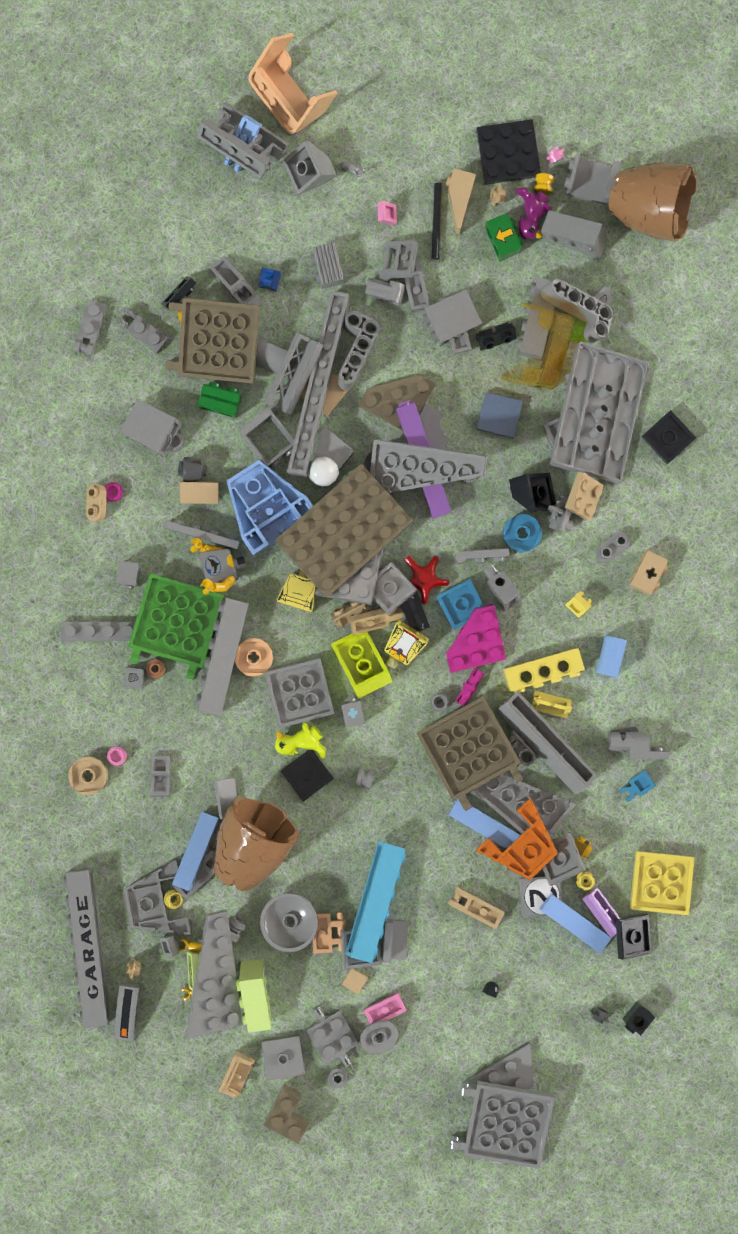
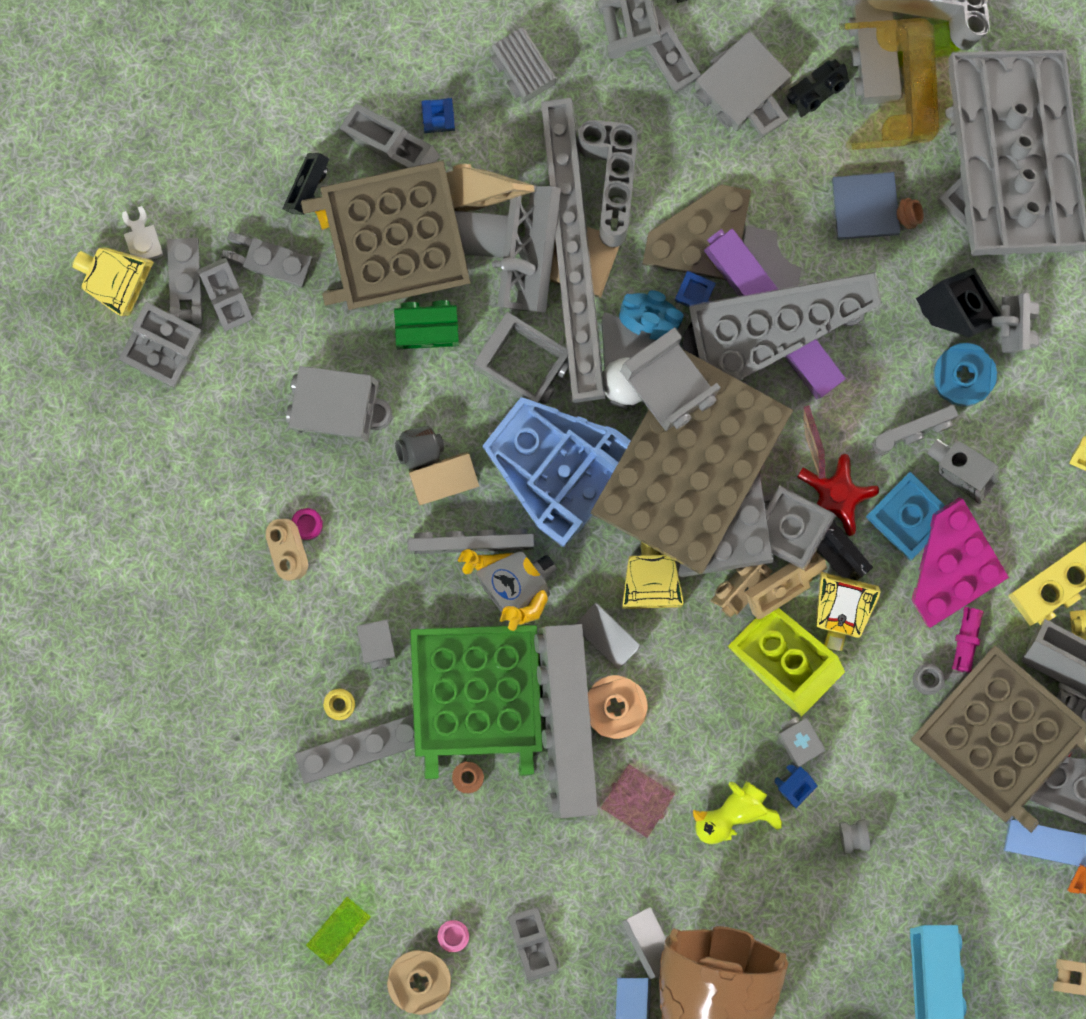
camera: 25 degrees left, 5 degrees down
light grey slope [124,667,146,688] -> none
light grey plate [265,658,335,728] -> none
black tile [281,750,334,802] -> none
light grey piece [365,277,406,306] -> none
tan plate [565,472,604,521] -> none
none -> light yellow torso [72,248,154,316]
none -> light grey slope [118,302,202,389]
none -> white plate [122,206,164,260]
none -> light grey slope [198,258,253,331]
none -> clear neon green plate [305,896,371,966]
none -> light yellow plate [323,689,355,720]
none -> tan slope [447,164,535,212]
none -> light grey piece [492,258,536,276]
none -> light grey slope [576,602,641,670]
none -> clear pink piece [601,764,675,838]
none -> dark azure plate [619,290,684,340]
none -> light grey panel [620,327,721,431]
none -> blue tile [675,271,716,307]
none -> blue tile [774,765,818,808]
none -> clear pink piece [803,405,826,479]
none -> nougat plate [897,198,924,229]

